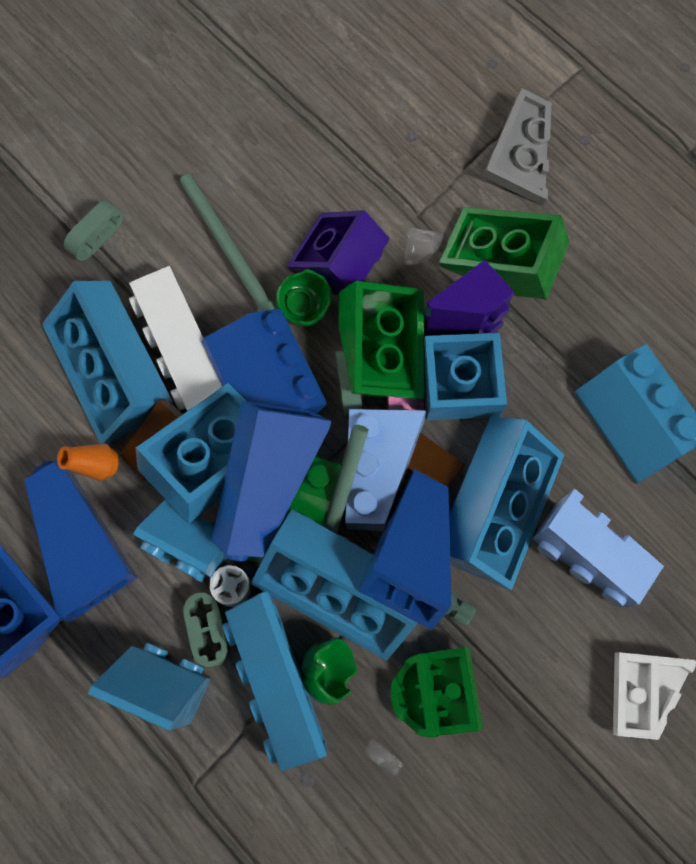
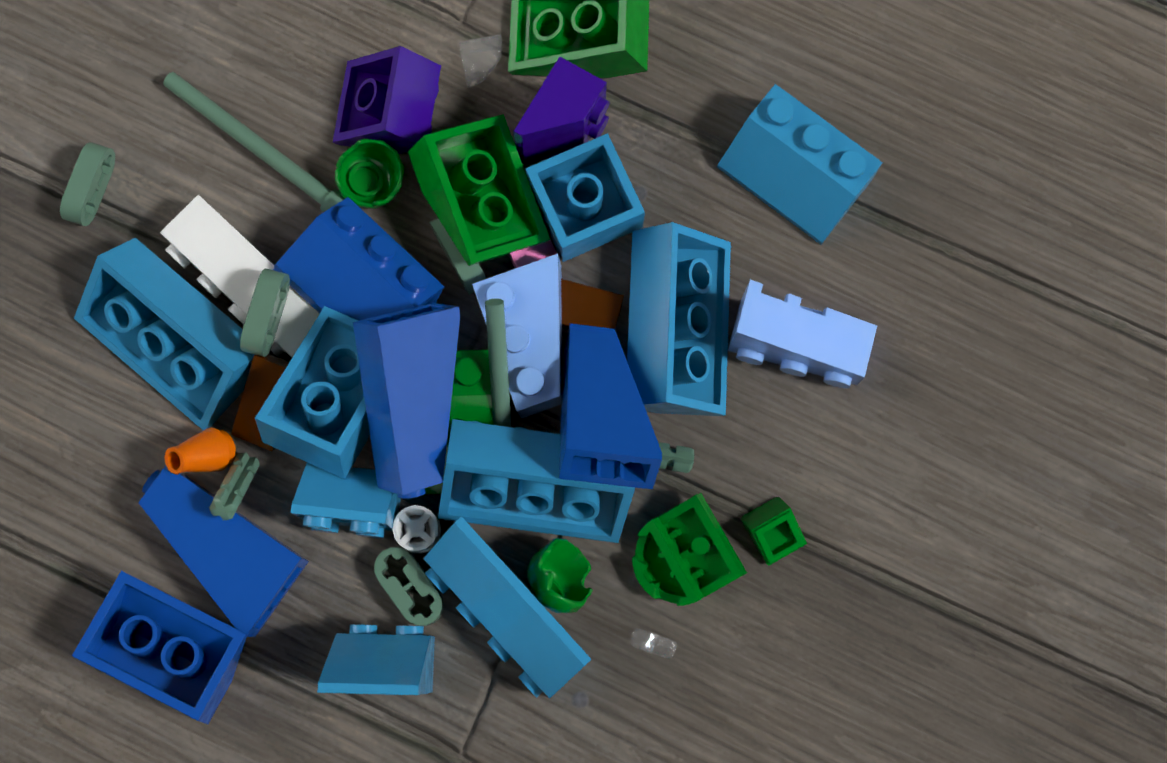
camera: 20 degrees left, 5 degrees up
white wing [613,652,696,740] -> none
none -> sand green axle [209,452,260,521]
none -> sand green beam [240,268,290,357]
none -> green slope [741,497,807,566]

